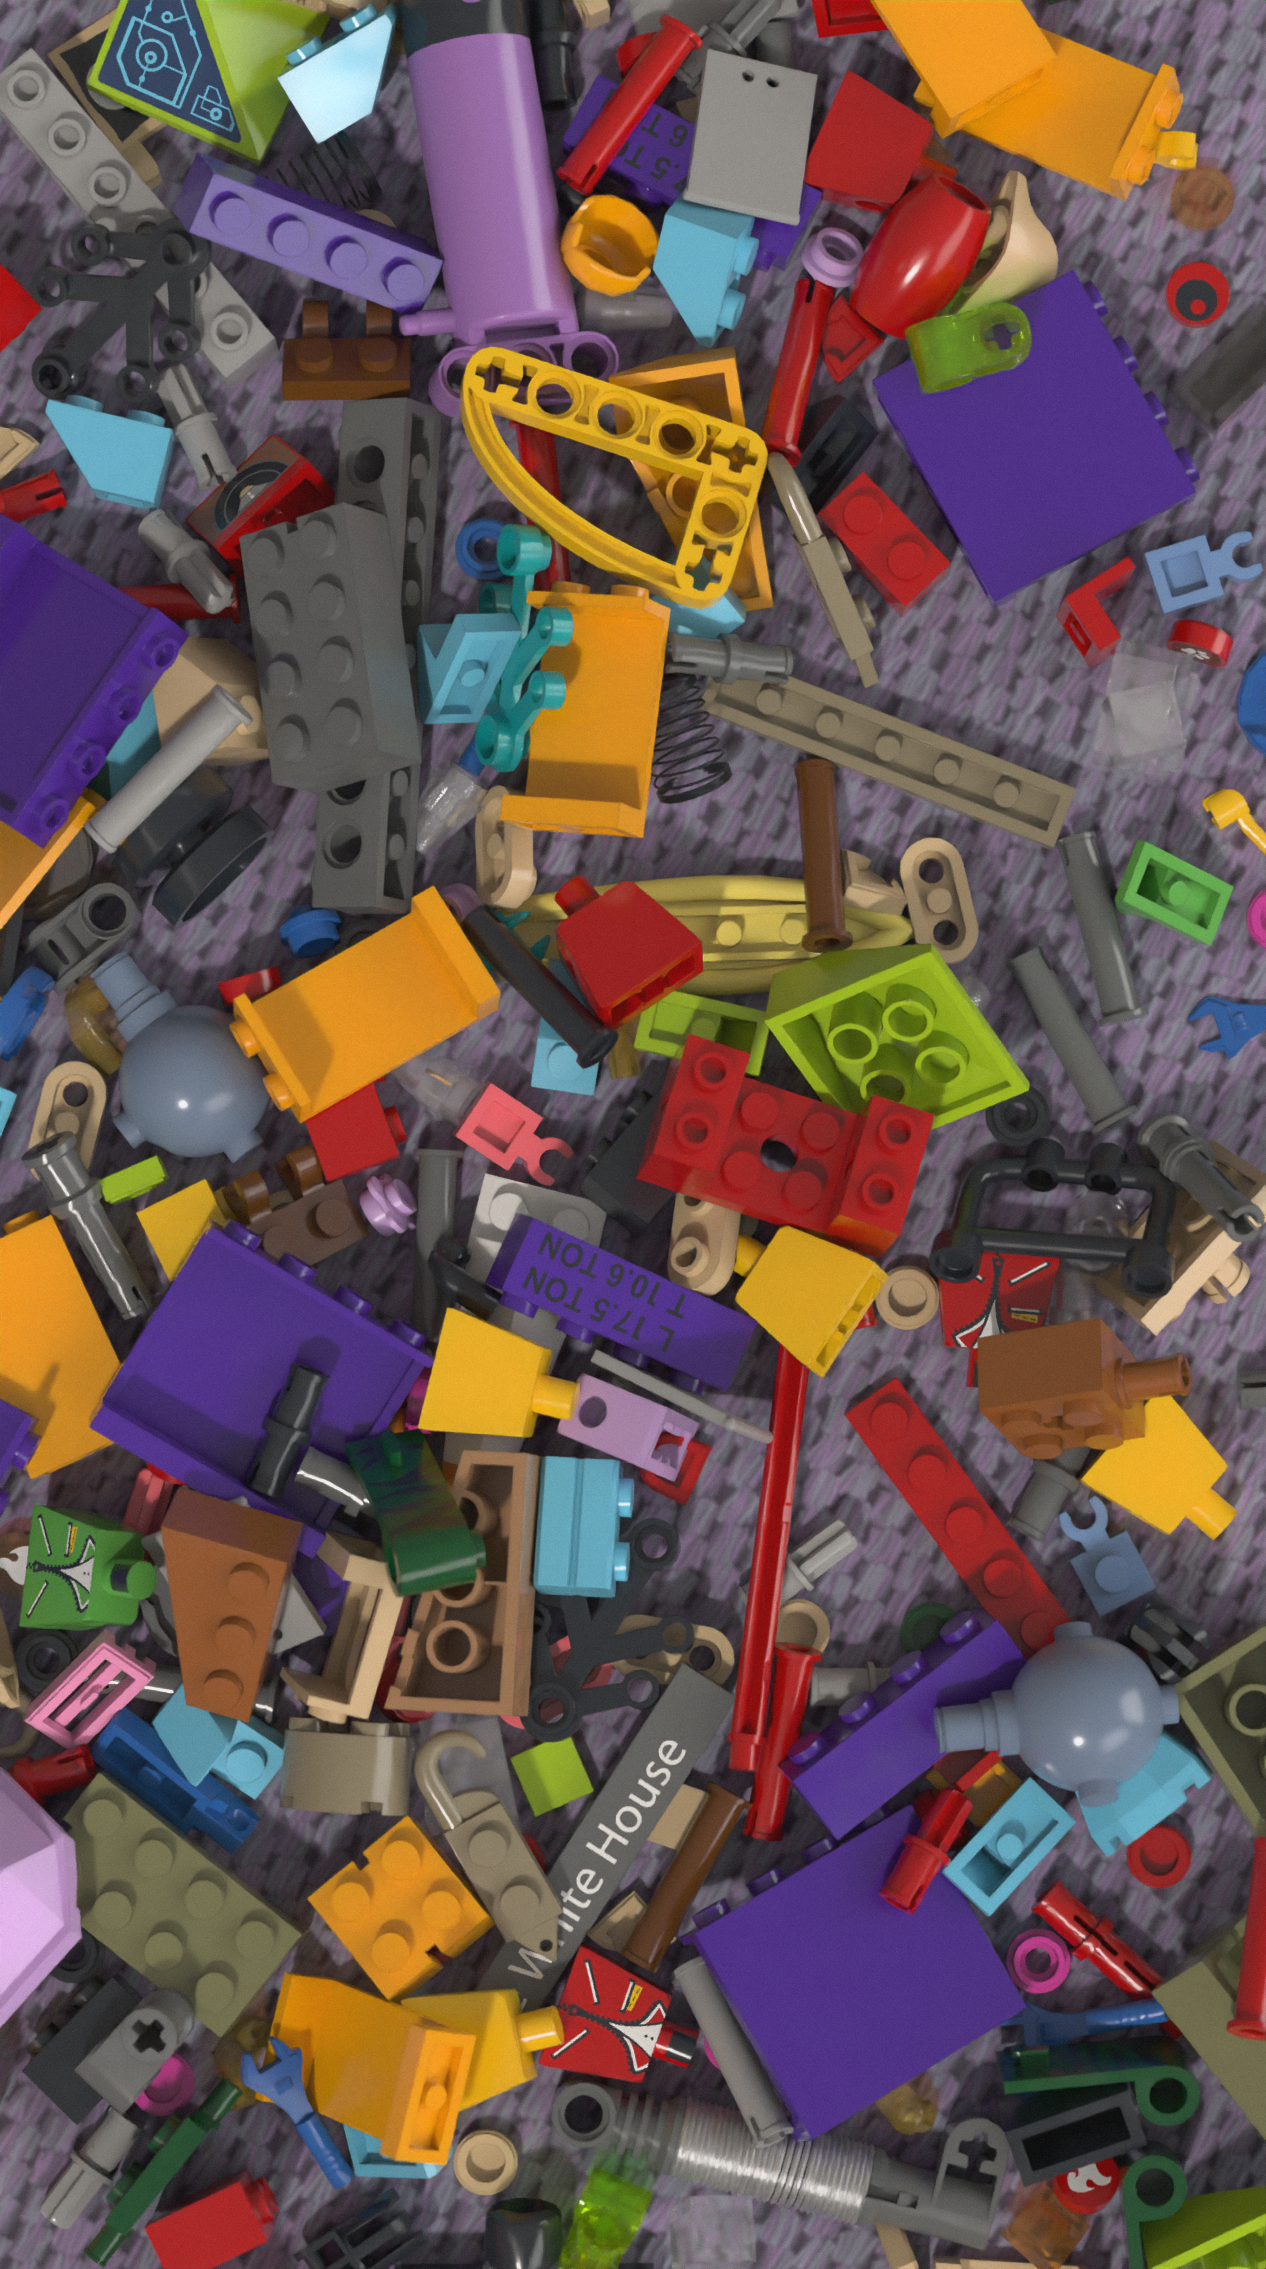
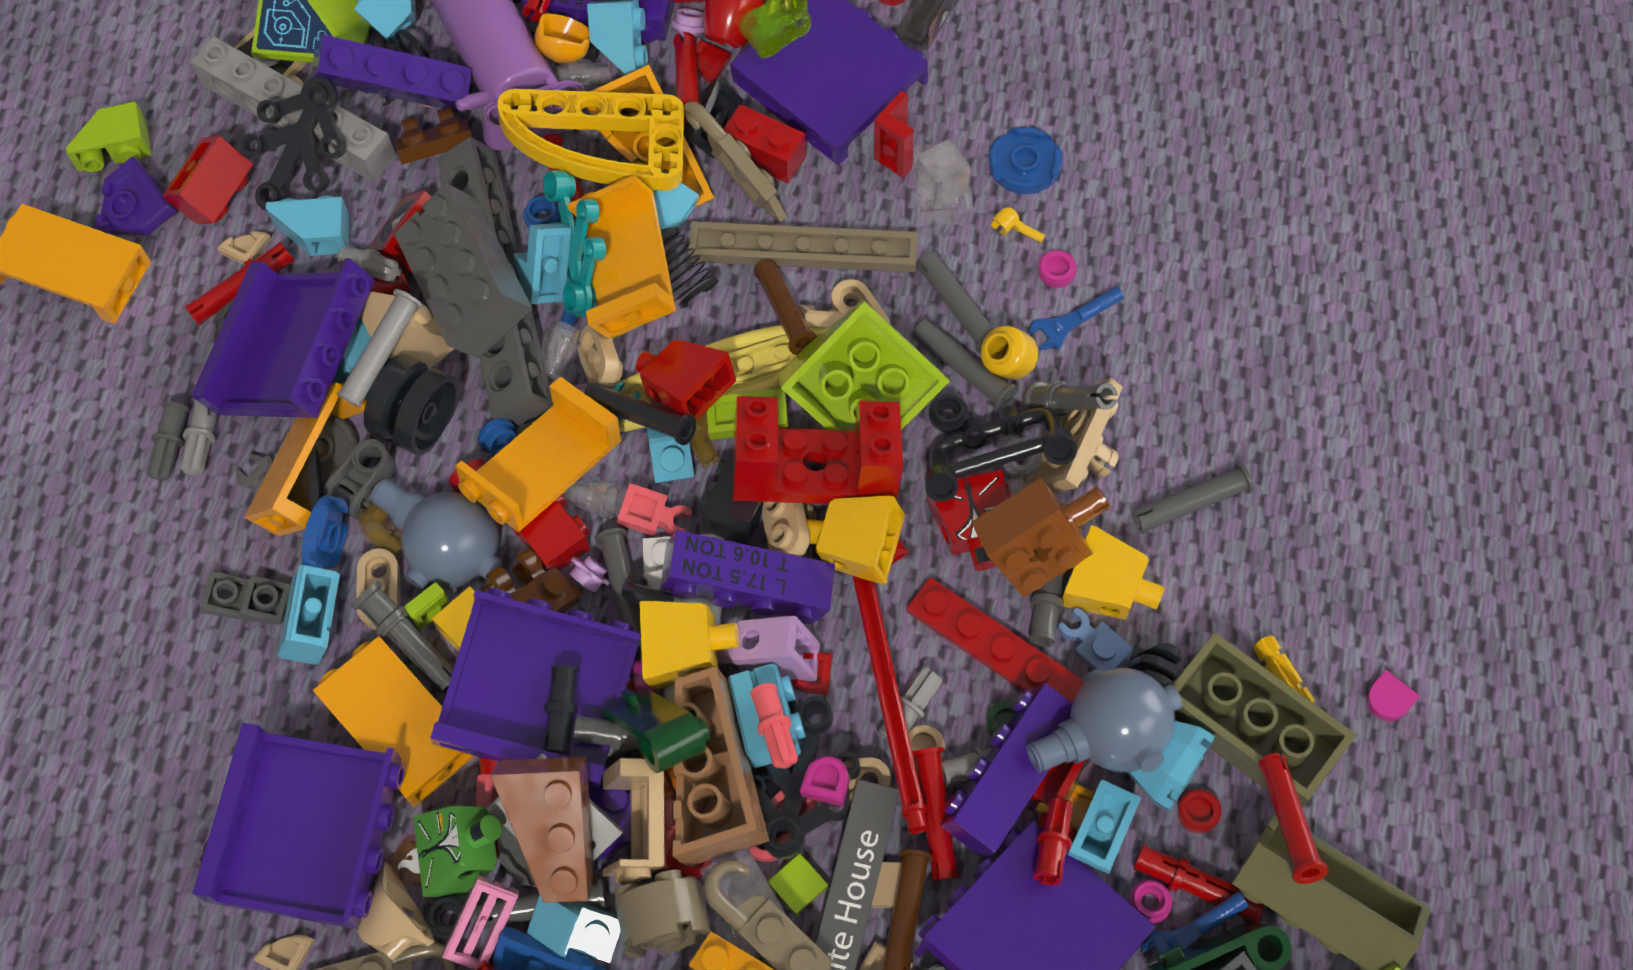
camera: 15 degrees left, 20 degrees down
light grey axle [157,364,237,490] -> none
light grey container [591,1350,773,1444] -> none
dark grey pin [663,632,793,686] -> none
tan tile [875,1266,939,1330] -> none
bright green slope [1115,840,1234,945] -> none
medium blue plate [1142,531,1263,617] -> none
red tile [1166,619,1234,667] -> none
none -> coral axle [750,683,798,769]
none -> dark pink tile [800,756,850,807]
none -> yellow head [980,326,1038,380]

